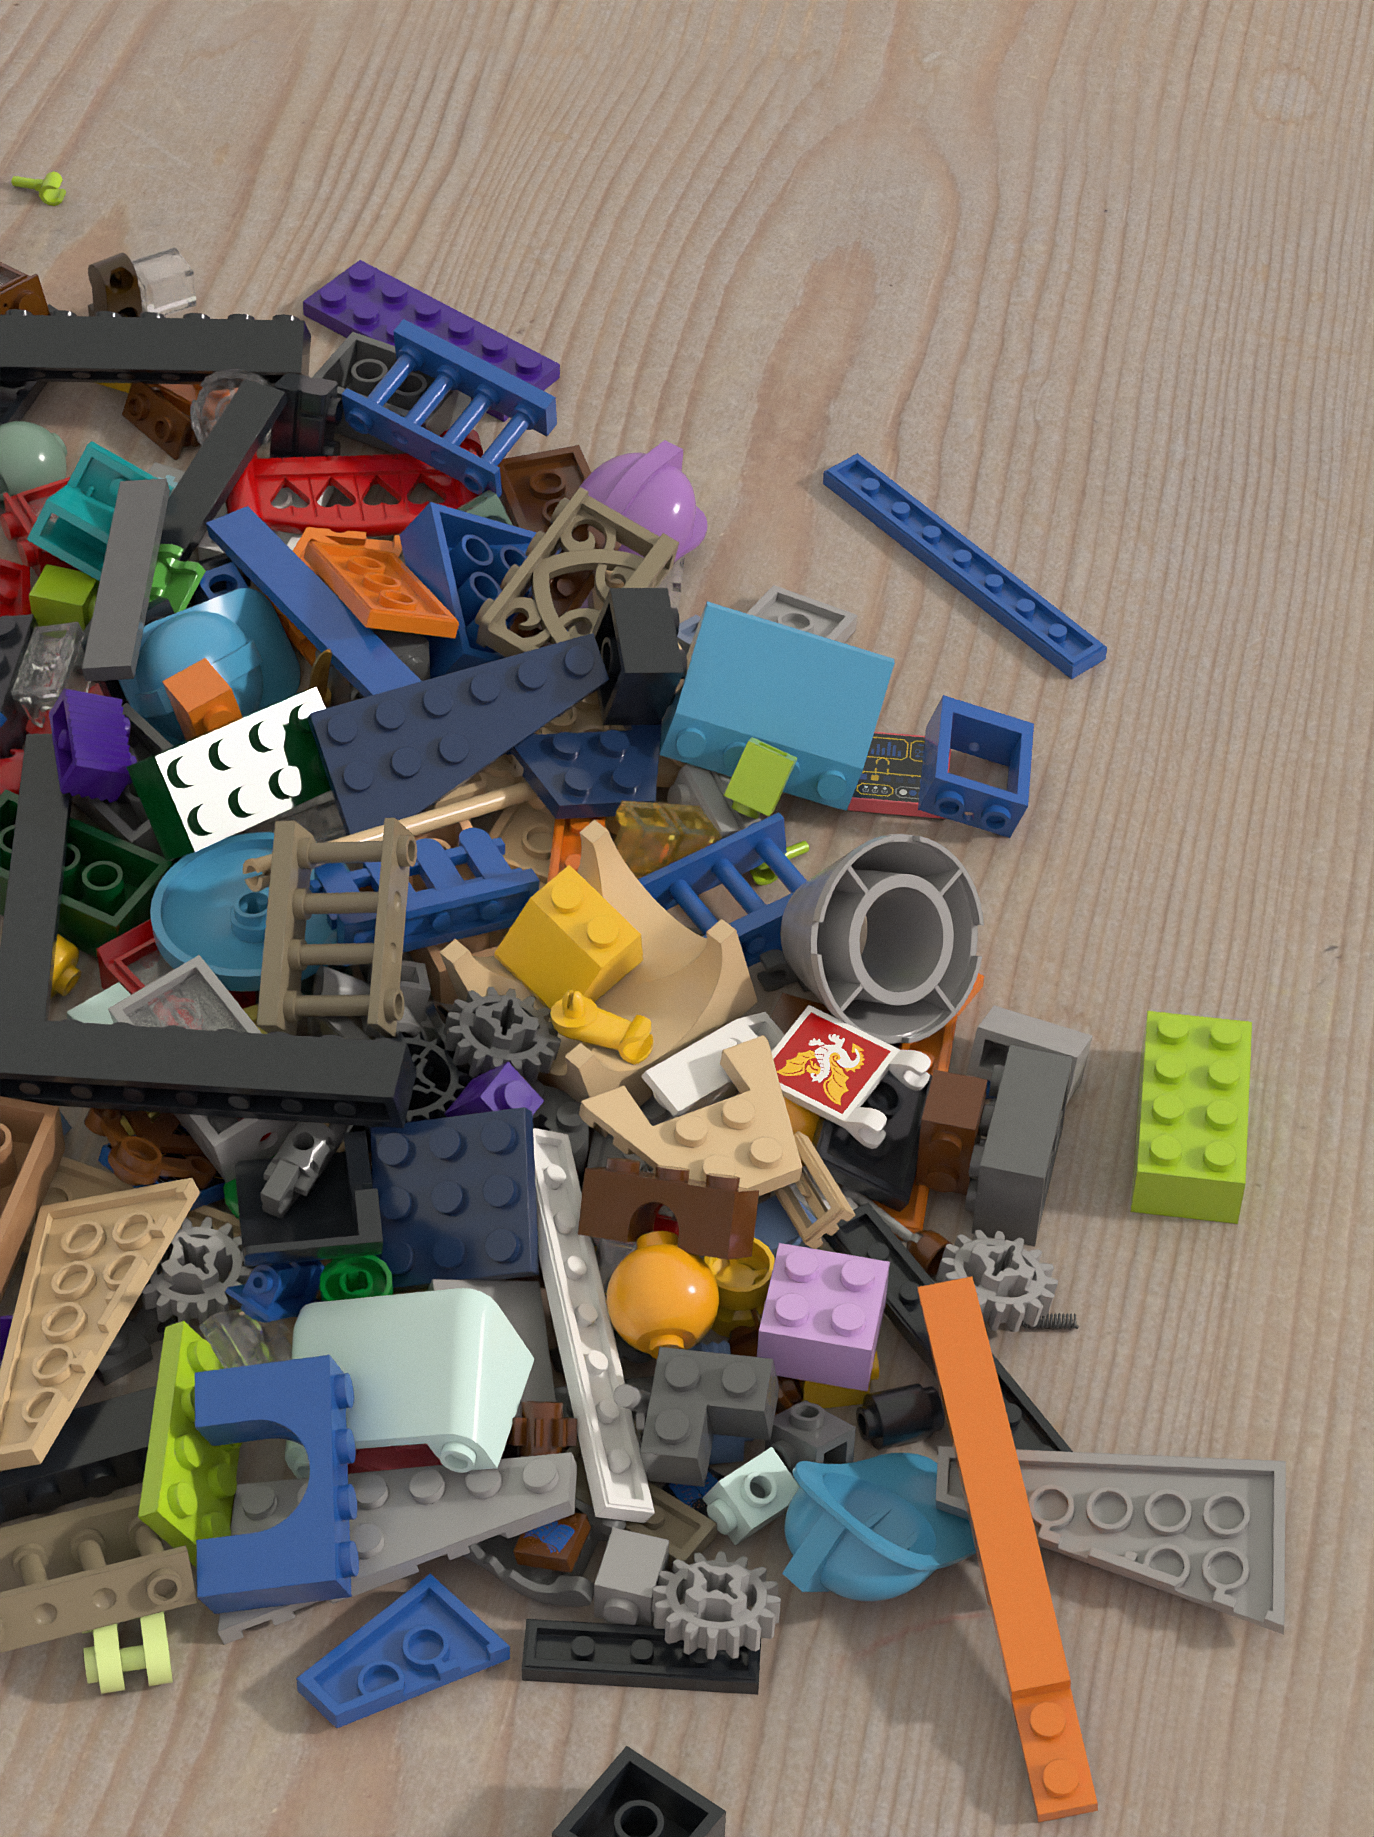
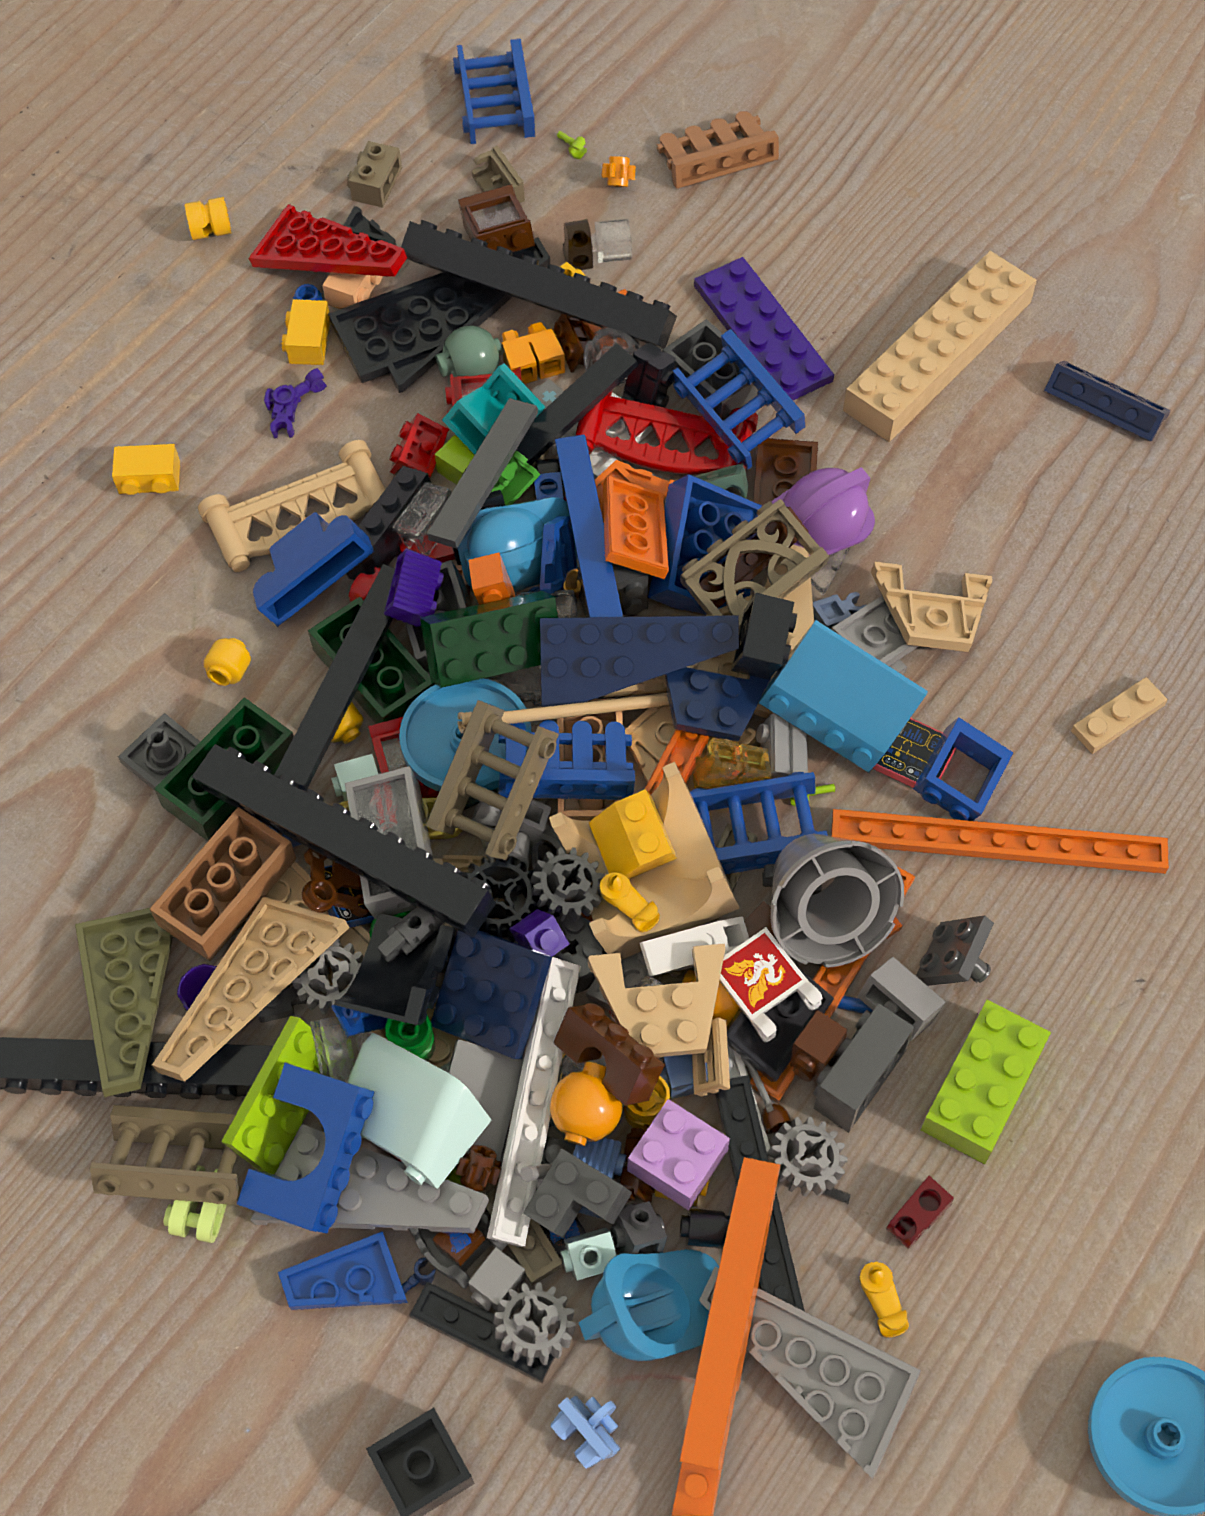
camera: 25 degrees right, 15 degrees up
lime brick [723,737,798,819] -> none
blue tile [823,453,1107,680] -> none
none -> dark blue hand [402,1258,436,1293]
none -> light orange hips [502,322,565,384]
none -> blue wing [540,516,577,594]
none -> light blue hips [550,1396,621,1469]
none -> light orange gear [602,156,636,187]
none -> medium nougat fence [657,111,779,189]
none -> orange plate [831,809,1169,874]
none -> tan brick [843,251,1037,442]
none -> yellow piece [860,1262,909,1338]
none -> tan wing [871,562,992,652]
none -> dark red leg [886,1176,954,1249]
none -> dark grey plate [916,915,994,986]
none -> dark blue fence [1044,361,1171,441]
none -> tan plate [1071,677,1168,754]

